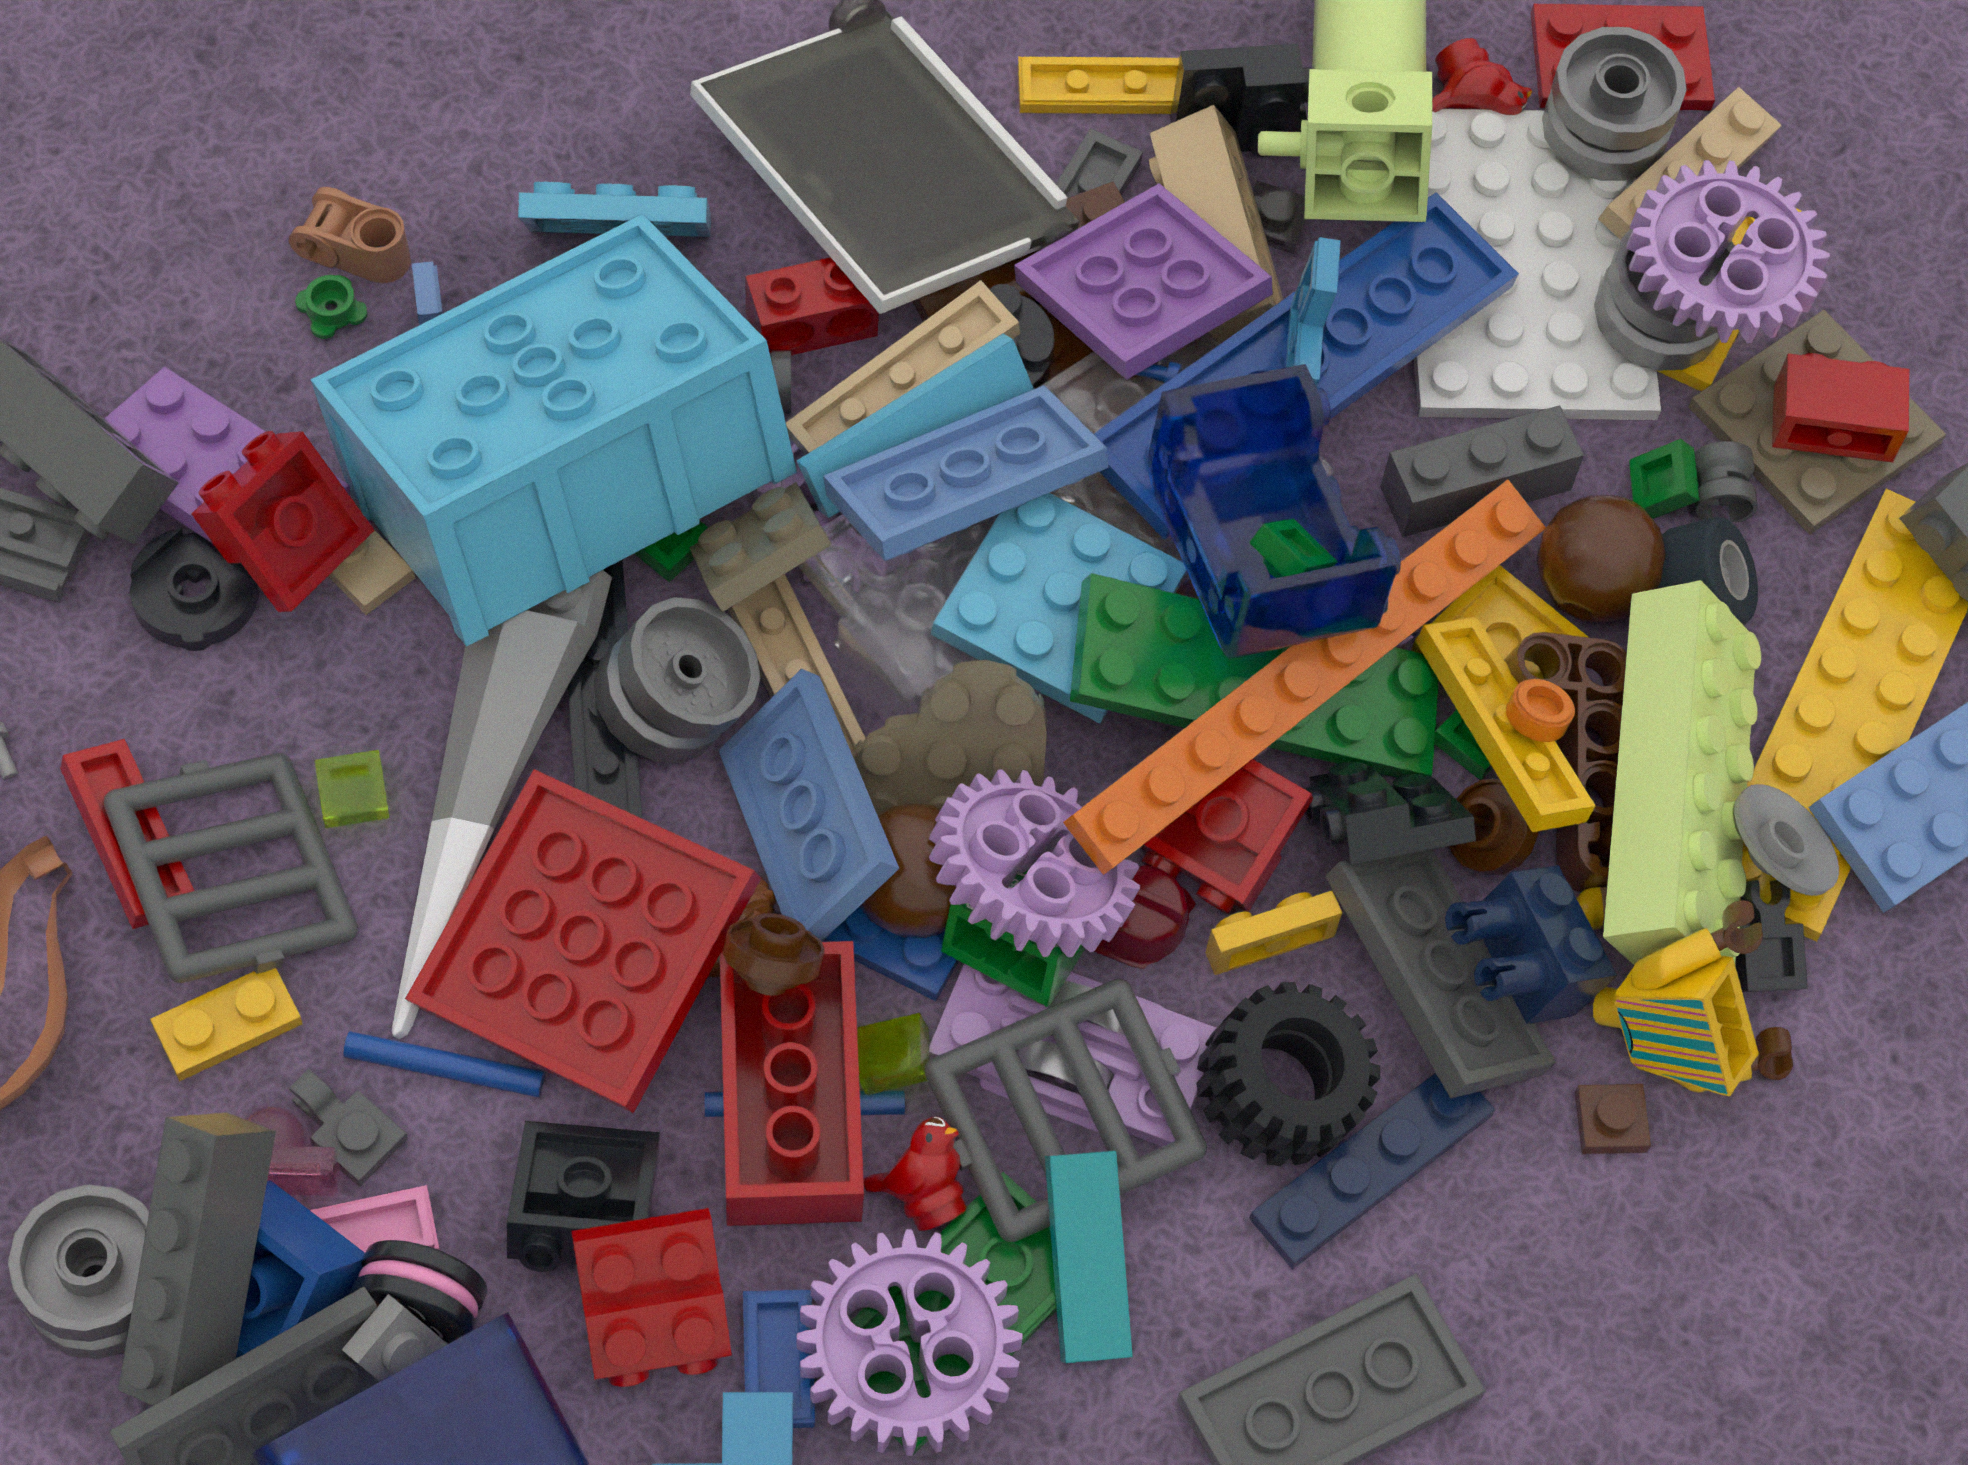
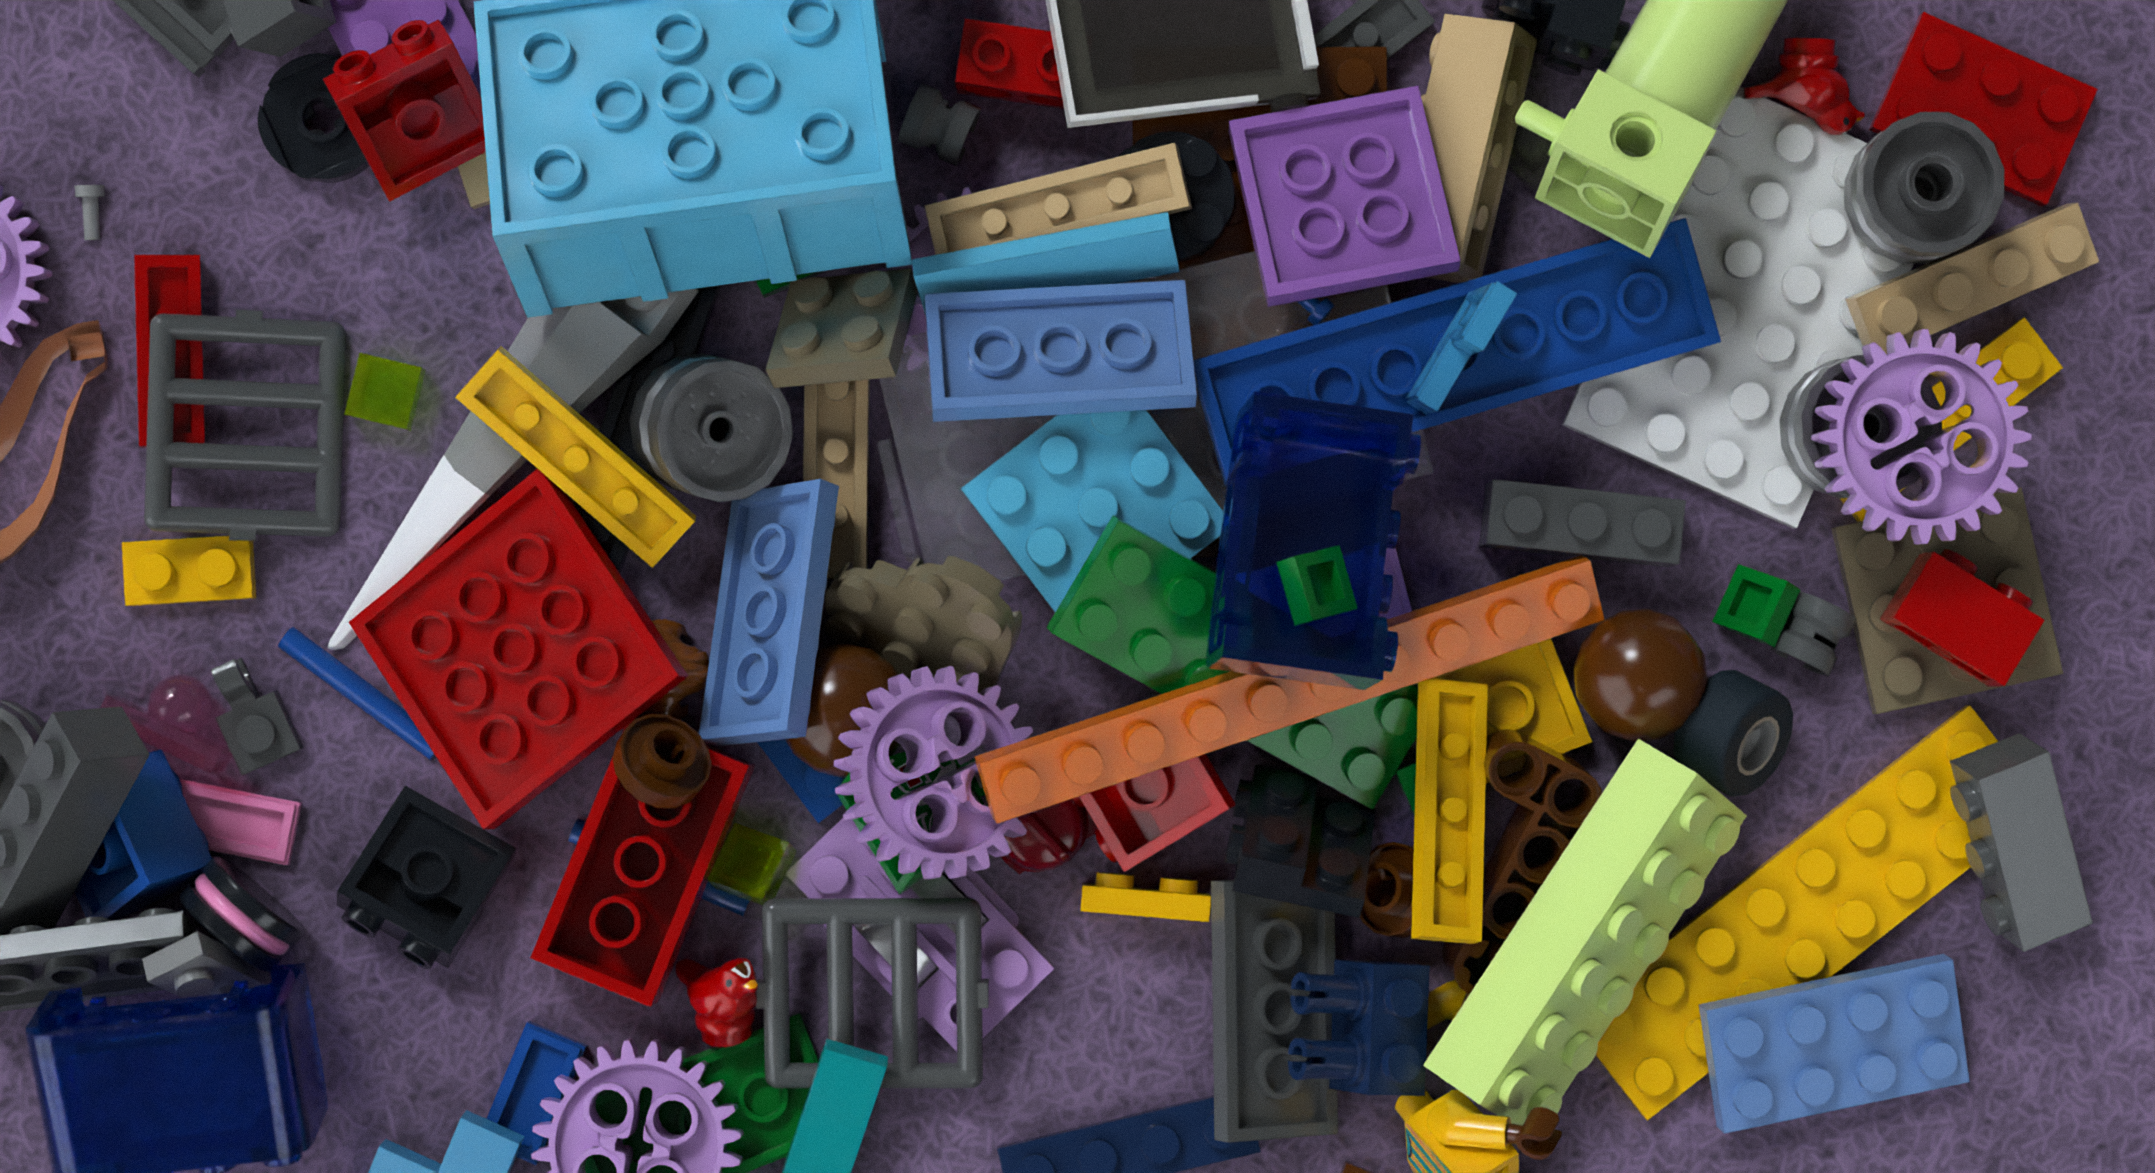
camera: 30 degrees right, 25 degrees up
red plate [571,1208,732,1387] -> none
black tyre [1196,982,1380,1166] -> none
orange tile [1506,679,1575,742] -> none
light grey dish [1734,784,1839,896] -> none
black plate [1735,880,1808,992] -> none
none -> yellow plate [455,346,696,568]

